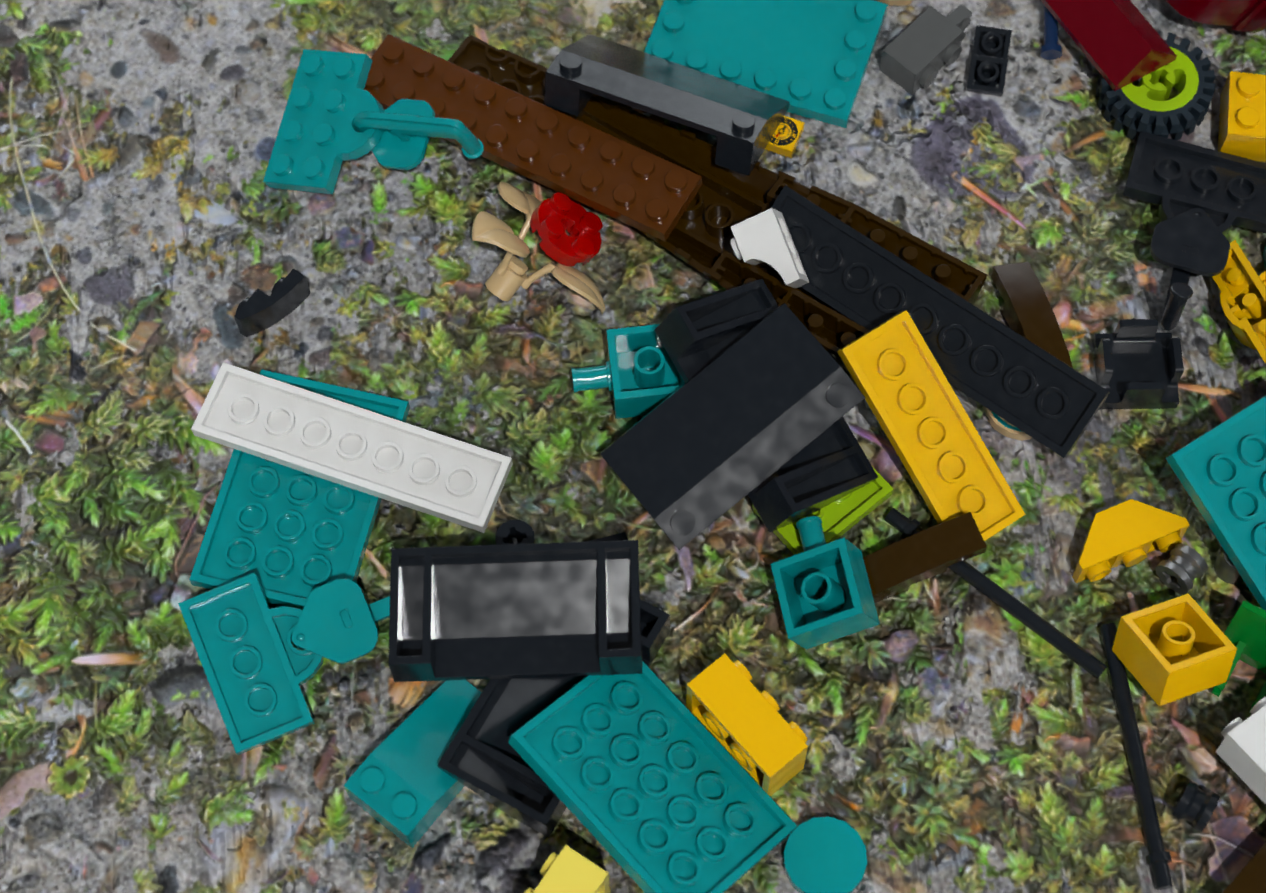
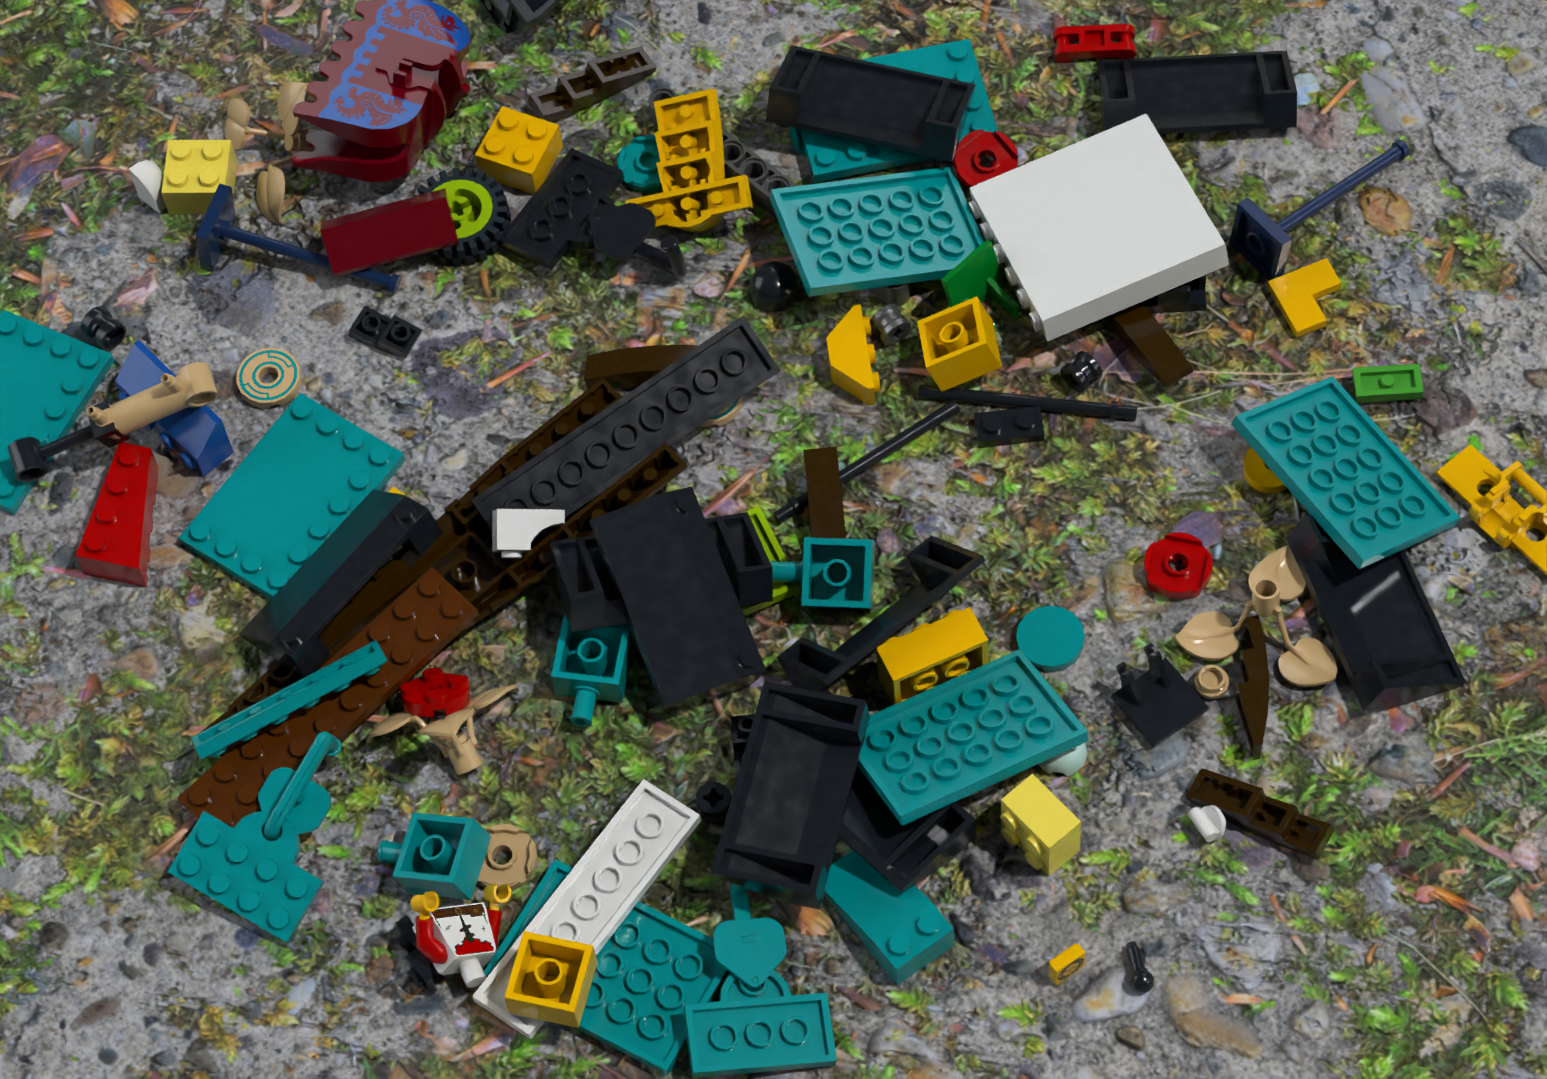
camera: 70 degrees left, 5 degrees down
yellow plate [837,310,1026,541] -> none
dark grey hinge [880,4,972,95] -> none
black panel [1092,319,1184,409] -> none
none -> teal plate [191,640,387,760]
none -> teal brick [378,812,491,900]
none -> torso [410,884,511,988]
none -> tan tile [477,824,538,892]
none -> yellow brick [504,931,597,1028]
none -> black hair [749,261,799,312]
none -> black slope [776,535,986,692]
none -> black plate [974,406,1045,448]

